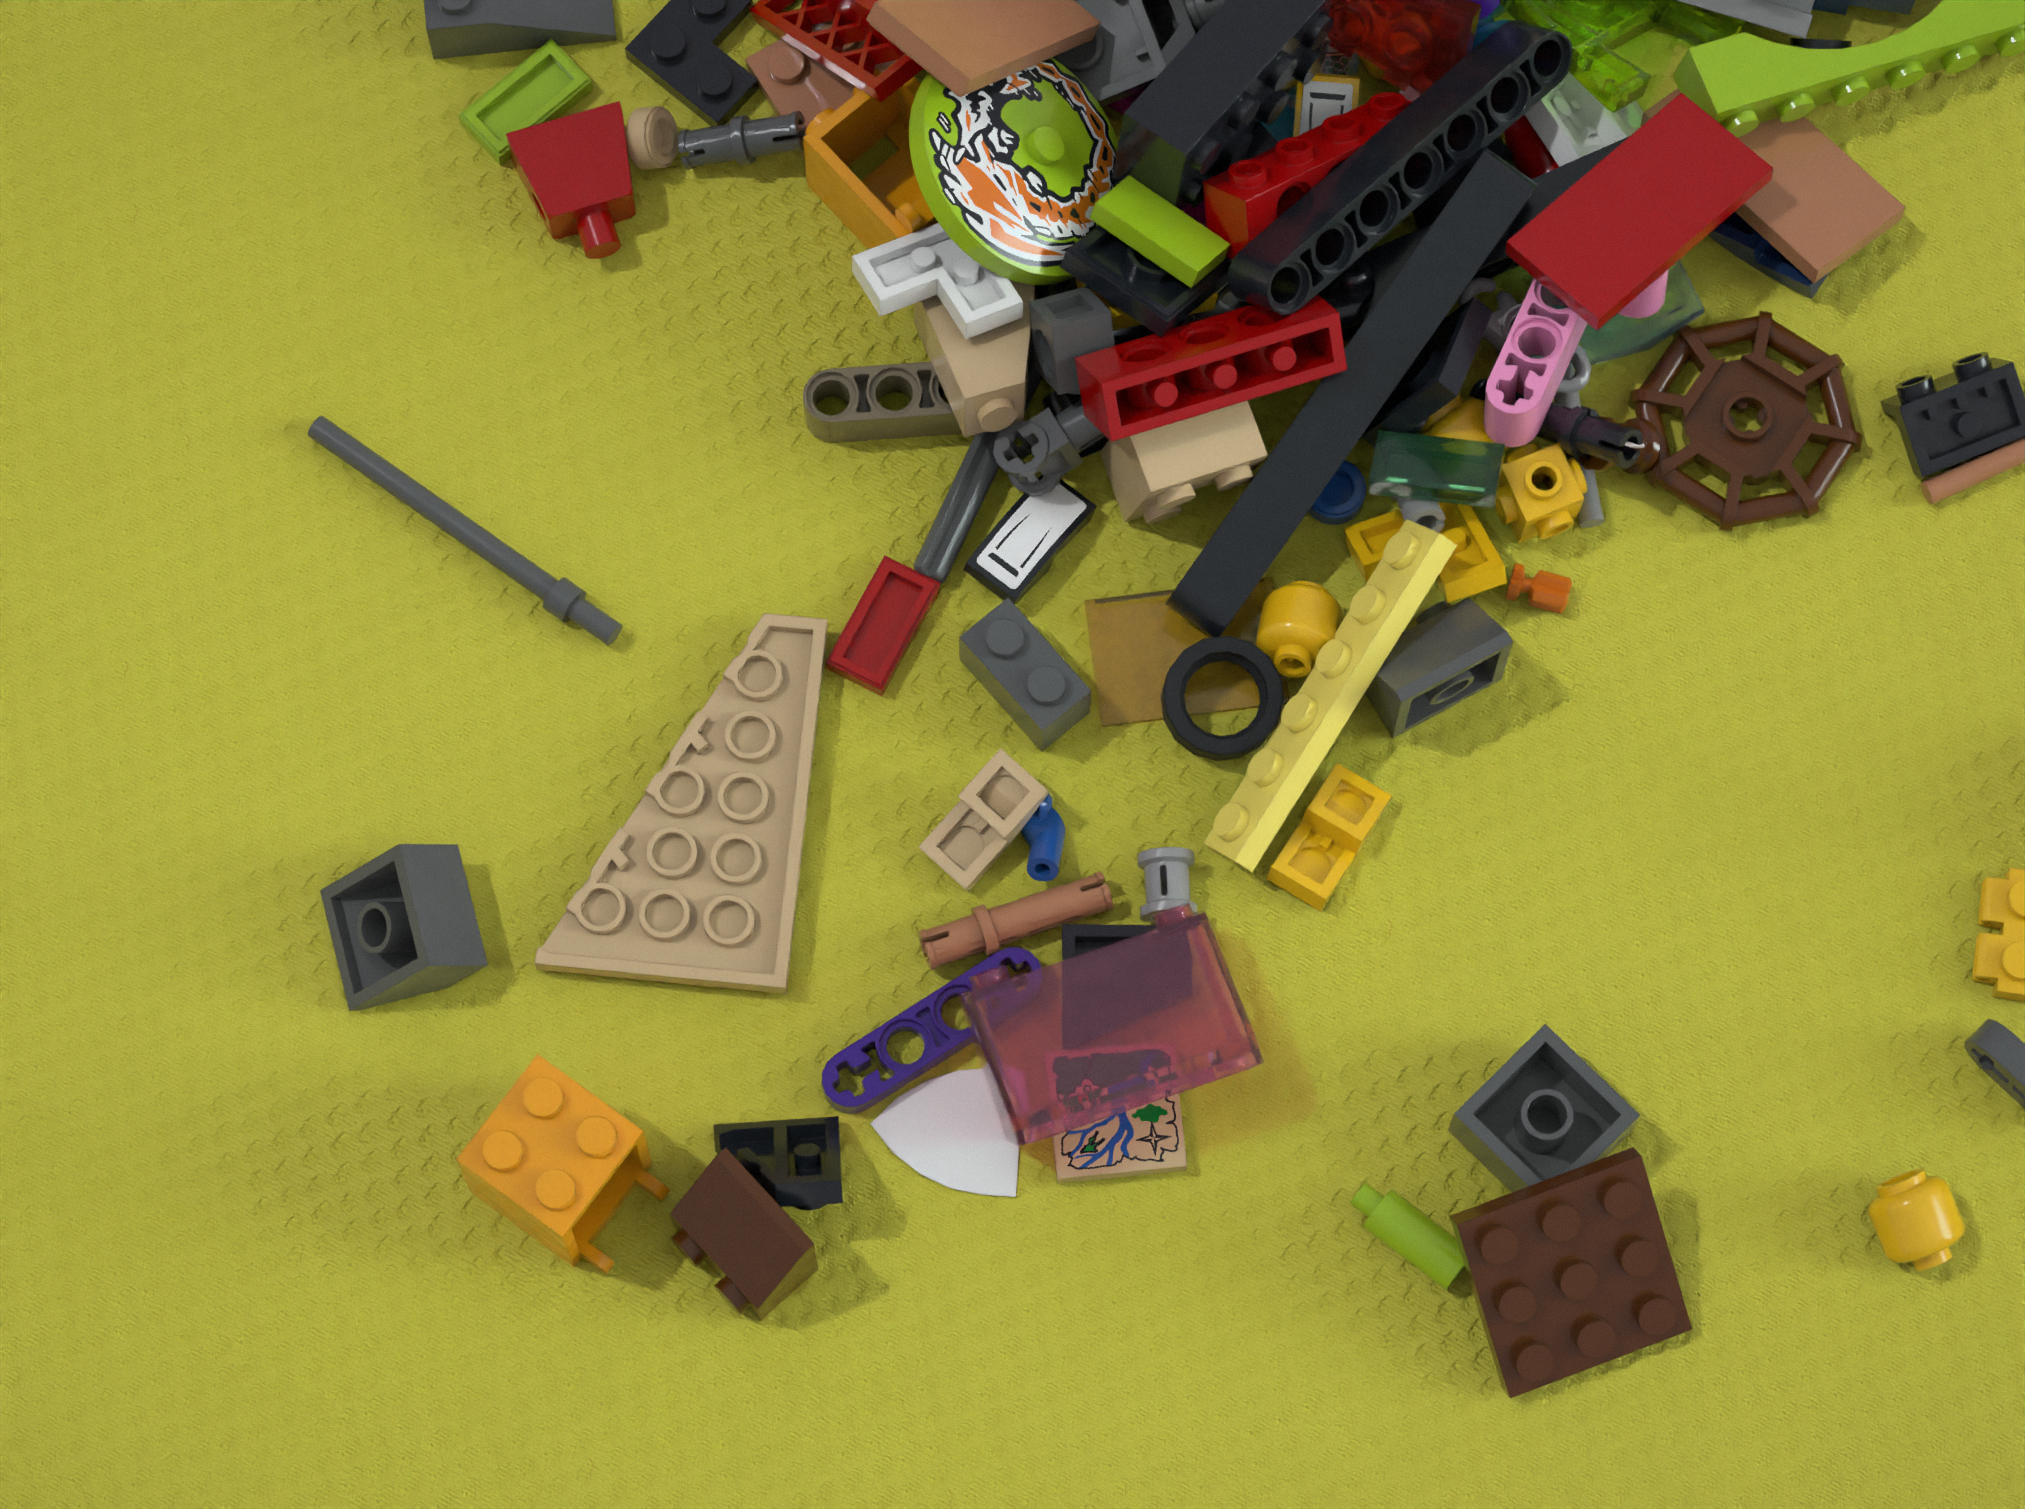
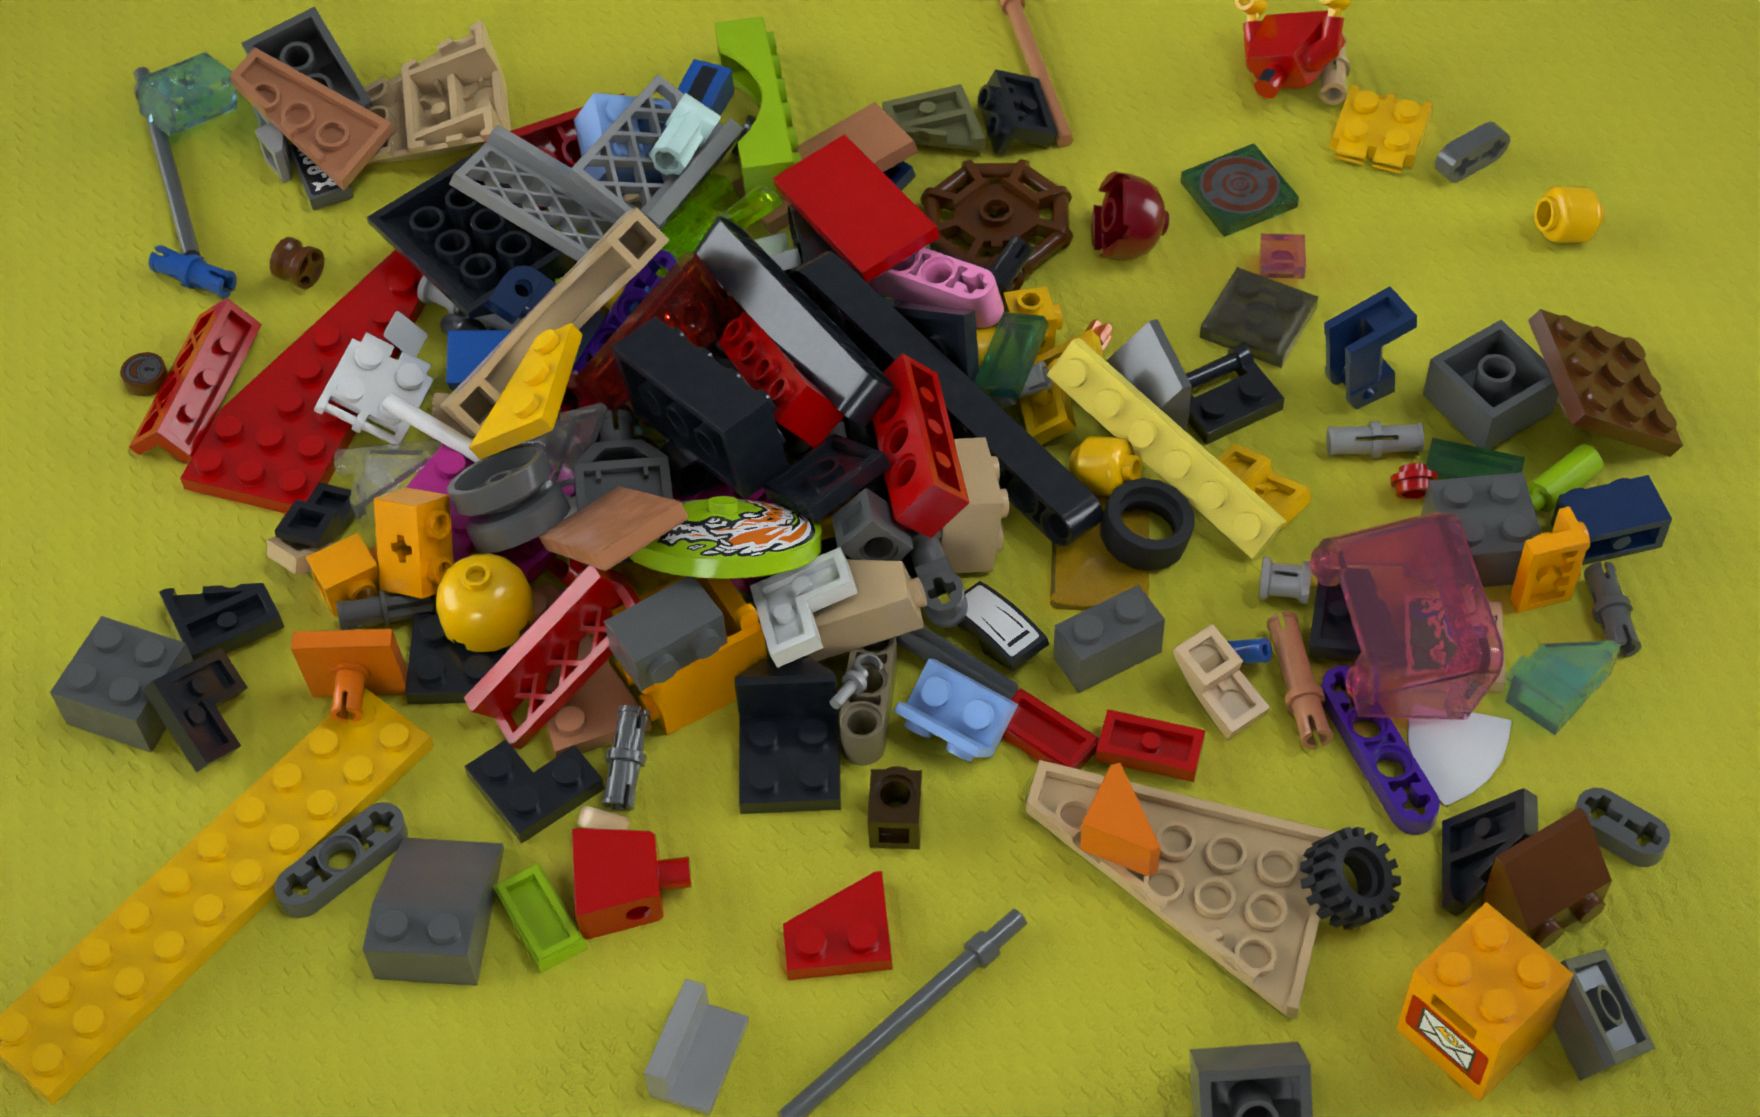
camera: 75 degrees left, 20 degrees down
lime tile [1090,175,1231,288] -> none
none -> dark grey brick [604,576,727,691]
none -> light grey panel [644,979,749,1115]
none -> black plate [735,653,841,814]
none -> red wing [783,871,893,980]
none -> light grey hand [830,653,883,709]
none -> dark brown brick [867,766,923,849]
none -> olive wing [882,84,985,151]
none -> light blue bracket [894,659,1018,762]
none -> orange slope [1080,763,1161,876]
none -> dark red cylinder [1091,171,1169,260]
none -> red plate [1096,709,1206,782]
none -> tile [1180,143,1299,237]
none -> black plate [1186,344,1285,445]
none -> clear smoke plate [1200,267,1318,368]
none -> plate [1259,233,1306,279]
none -> black tyre [1300,827,1401,929]
none -> dark blue piece [1324,286,1417,409]
none -> light grey pin [1326,421,1424,458]
none -> red plate [1390,463,1438,499]
none -> dark grey brick [1421,472,1541,591]
none -> clear green tile [1426,438,1525,480]
none -> clear light blue slope [1505,640,1621,735]
none -> light orange bracket [1510,506,1590,613]
none -> dark blue brick [1551,475,1672,565]
none -> dark grey slope [1553,949,1655,1081]
none -> dark grey beam [1574,788,1670,867]
none -> dark grey pin [1584,561,1642,658]

